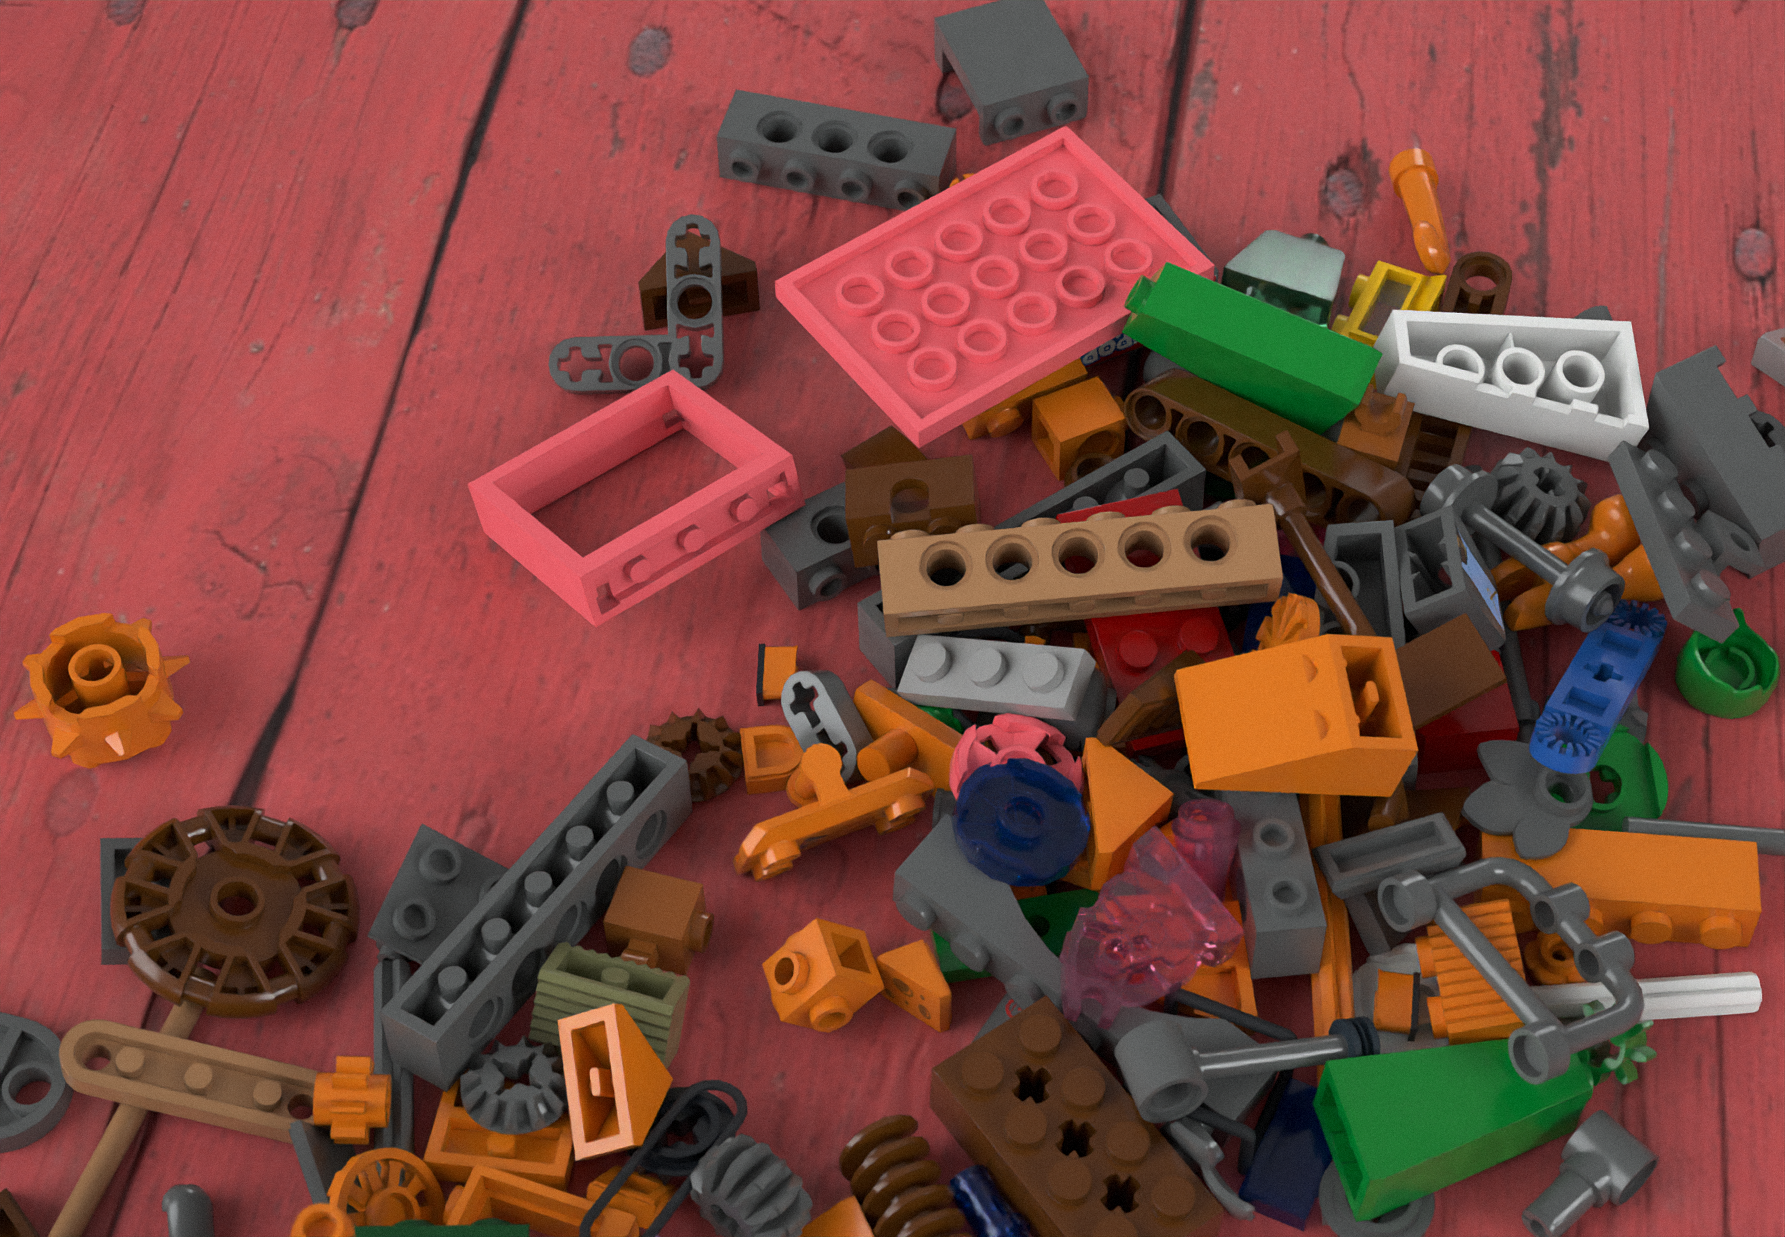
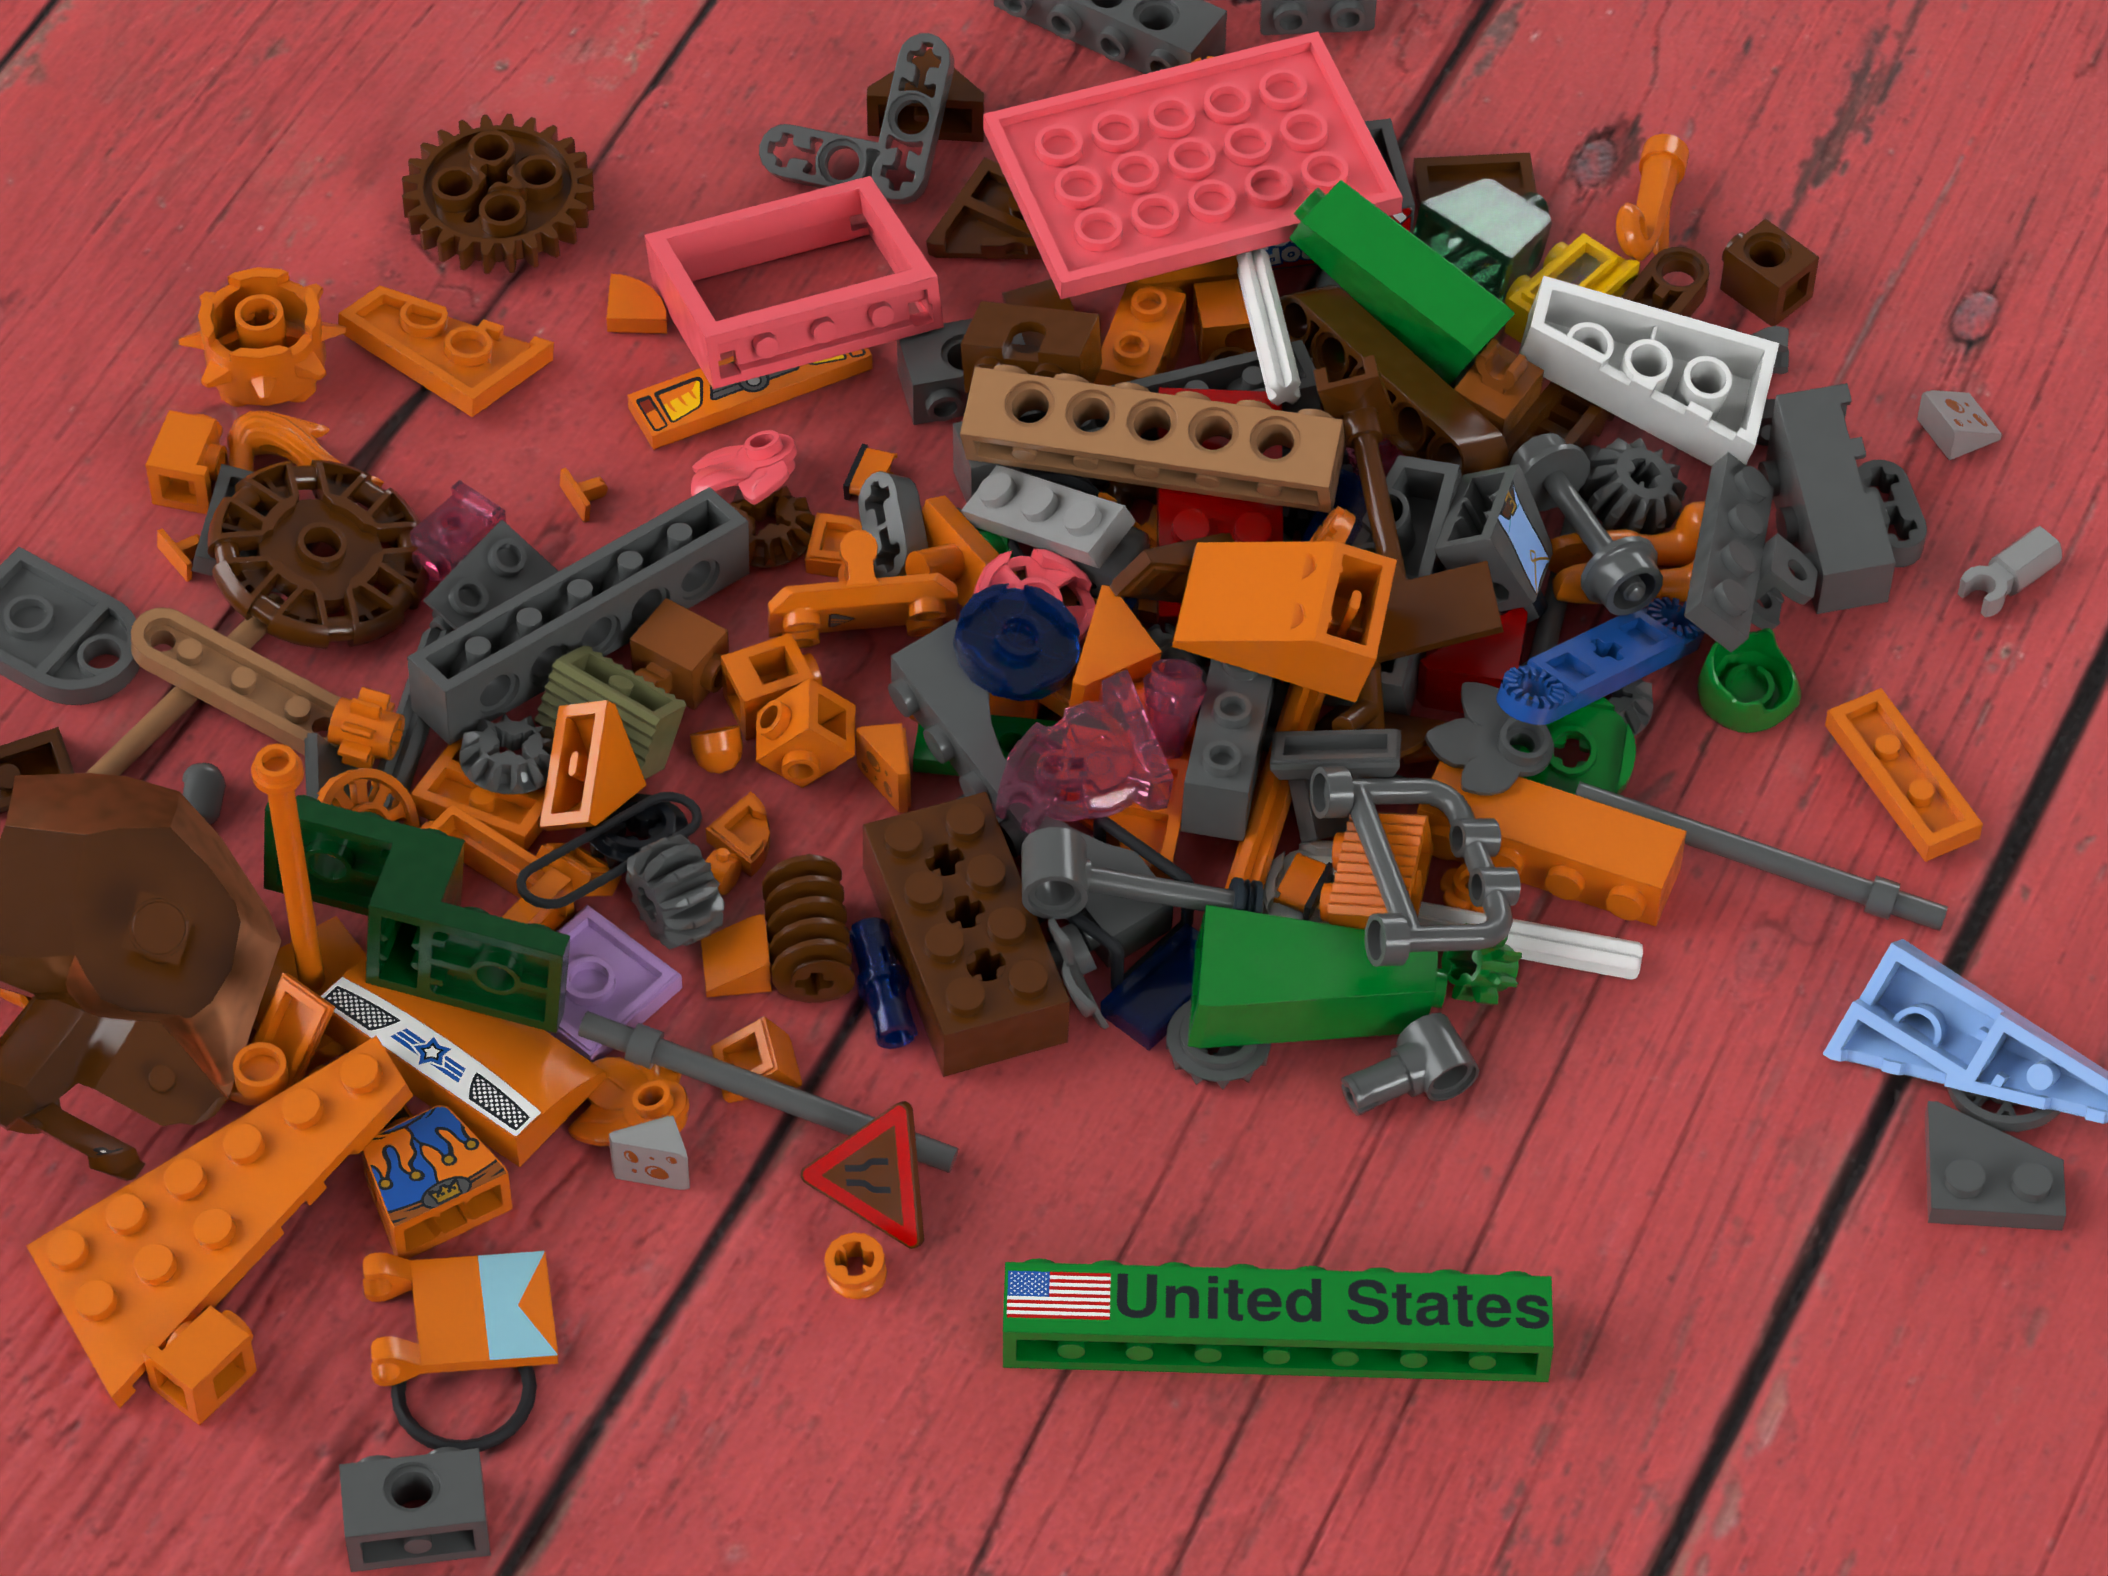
camera: 15 degrees right, 0 degrees up
none -> orange brick [146,410,227,515]
none -> orange piece [157,528,200,582]
none -> orange piece [226,411,384,491]
none -> orange wing [338,285,554,417]
none -> reddish brown gear [402,114,595,274]
none -> clear pink brick [410,480,507,581]
none -> orange piece [559,467,608,523]
none -> orange tile [606,273,667,334]
none -> orange tile [627,348,873,450]
none -> orange hinge [690,725,743,774]
none -> coral plate [691,430,797,505]
none -> orange tile [705,791,770,877]
none -> orange piece [705,848,742,895]
none -> orange brick [721,633,823,741]
none -> reddish brown wing [926,157,1042,259]
none -> orange brick [1093,281,1186,386]
none -> white axle [1236,249,1301,406]
none -> reddish brown tile [1412,153,1537,217]
none -> reddish brown brick [1720,219,1819,326]

